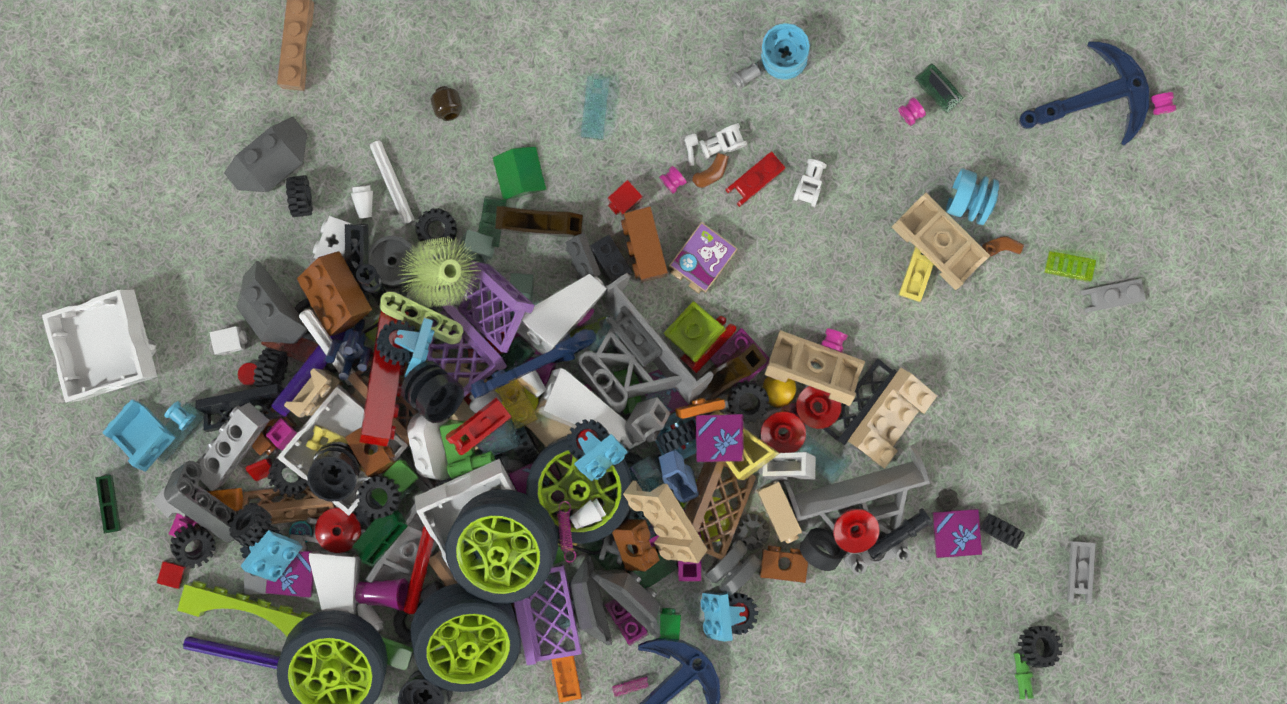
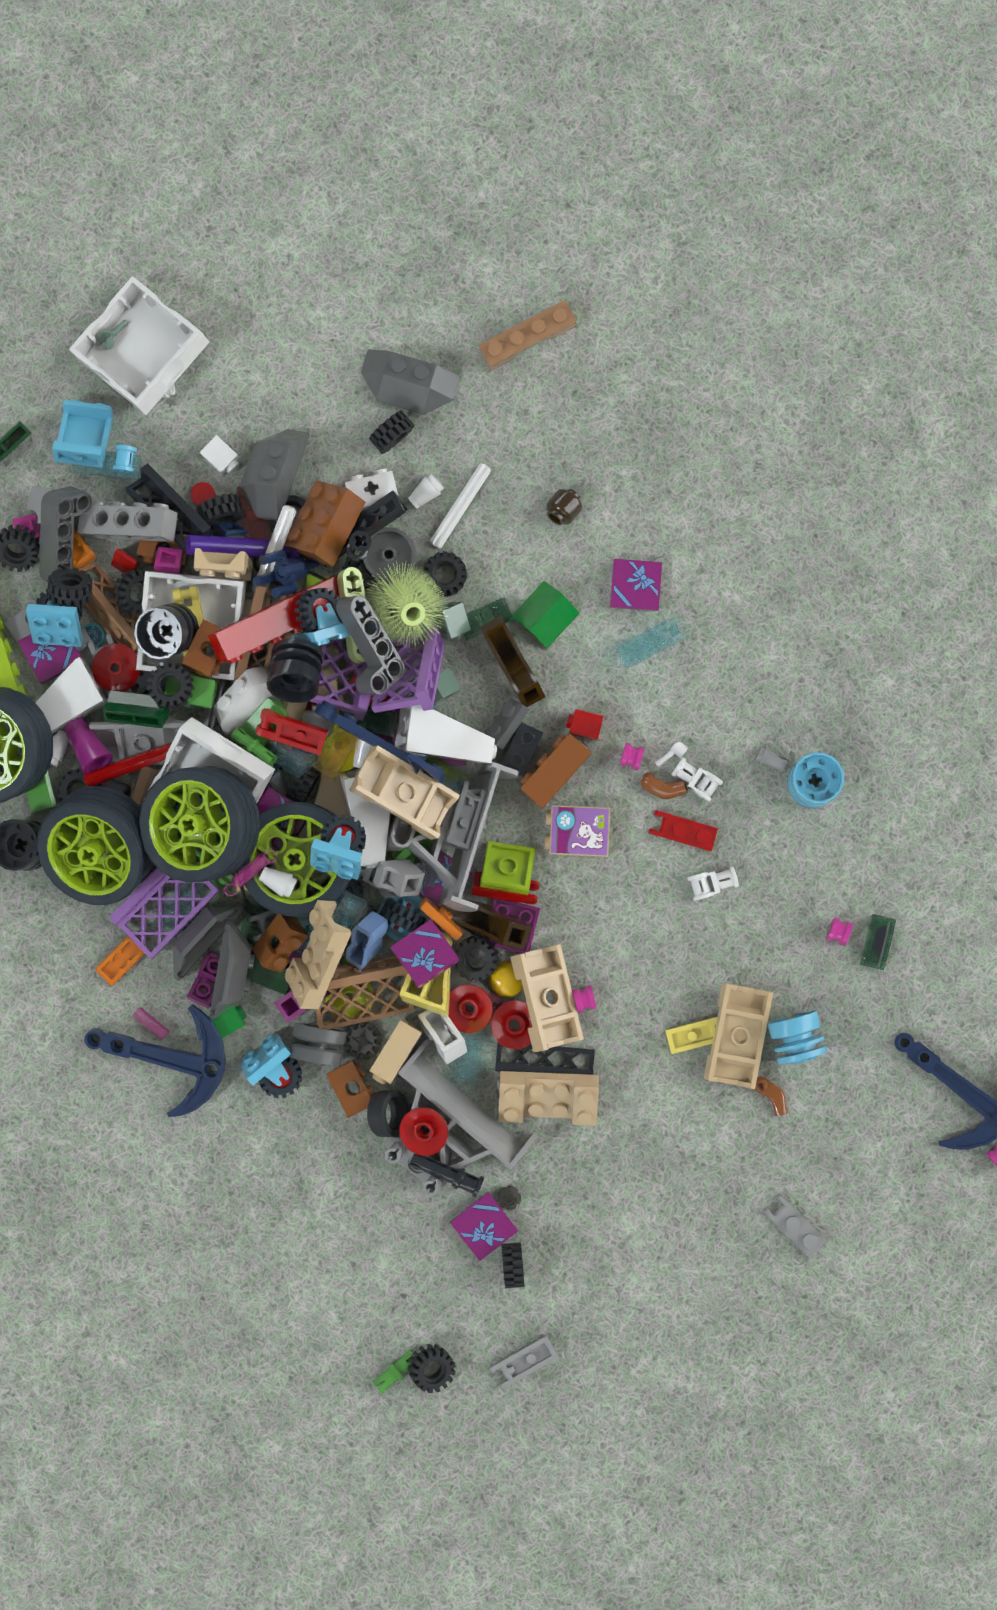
camera: 55 degrees right, 0 degrees up
clear neon green slope [1044,251,1096,283] -> none
none -> sand green hand [99,320,128,350]
none -> dark blue slope [213,522,247,537]
none -> dark grey beam [336,596,405,695]
none -> tan piece [349,745,460,839]
none -> magenta tile [610,559,662,611]

